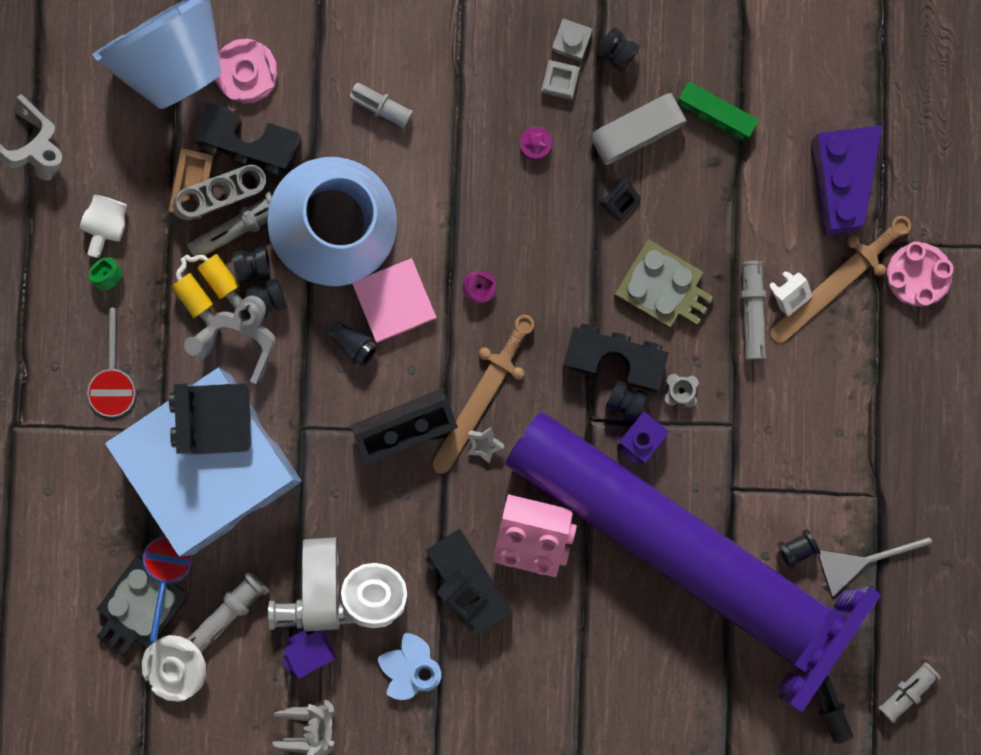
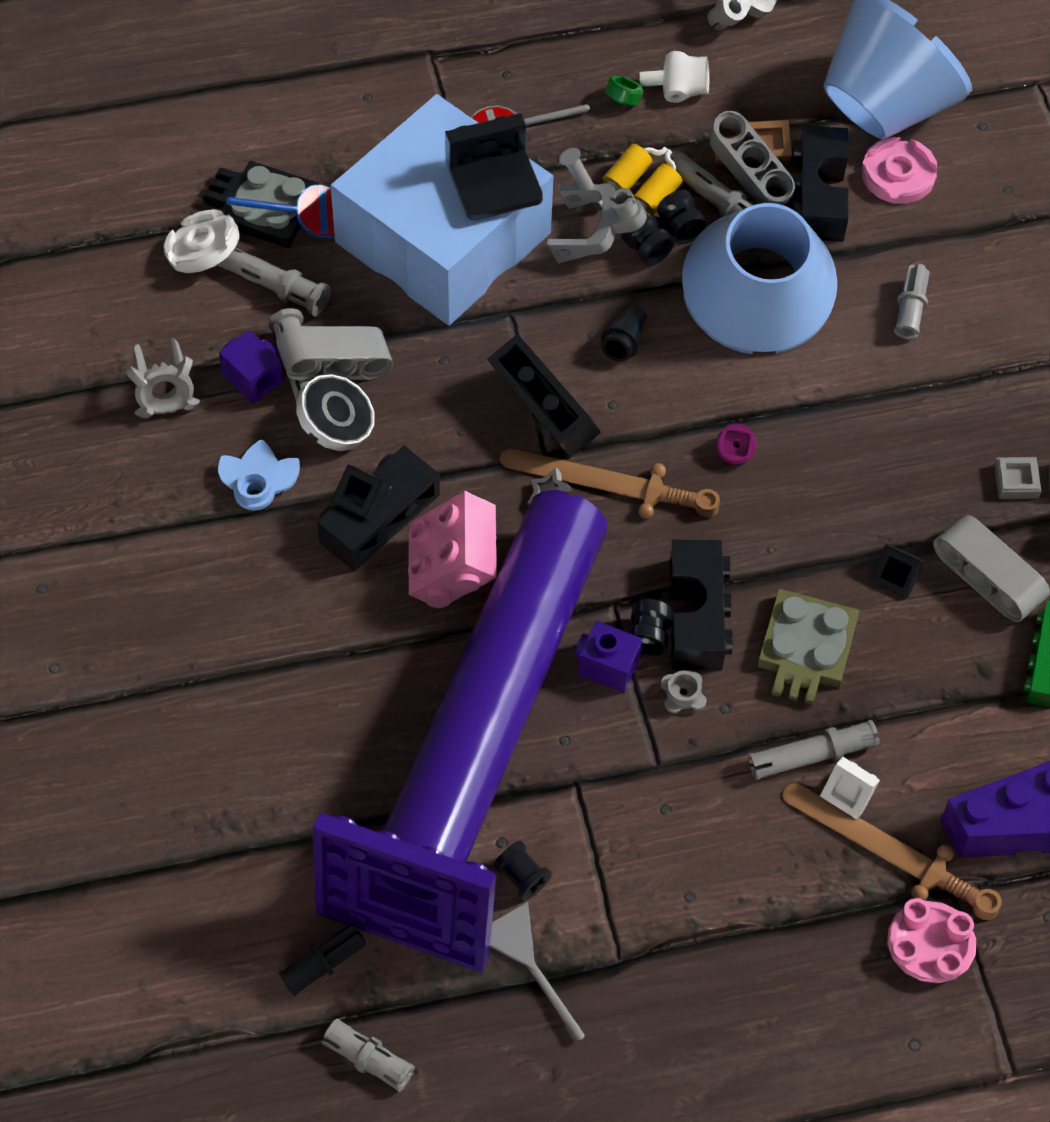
camera: 70 degrees right, 25 degrees down
bright pink tile [352,258,437,343] -> none
magenta tile [520,127,552,161] -> none

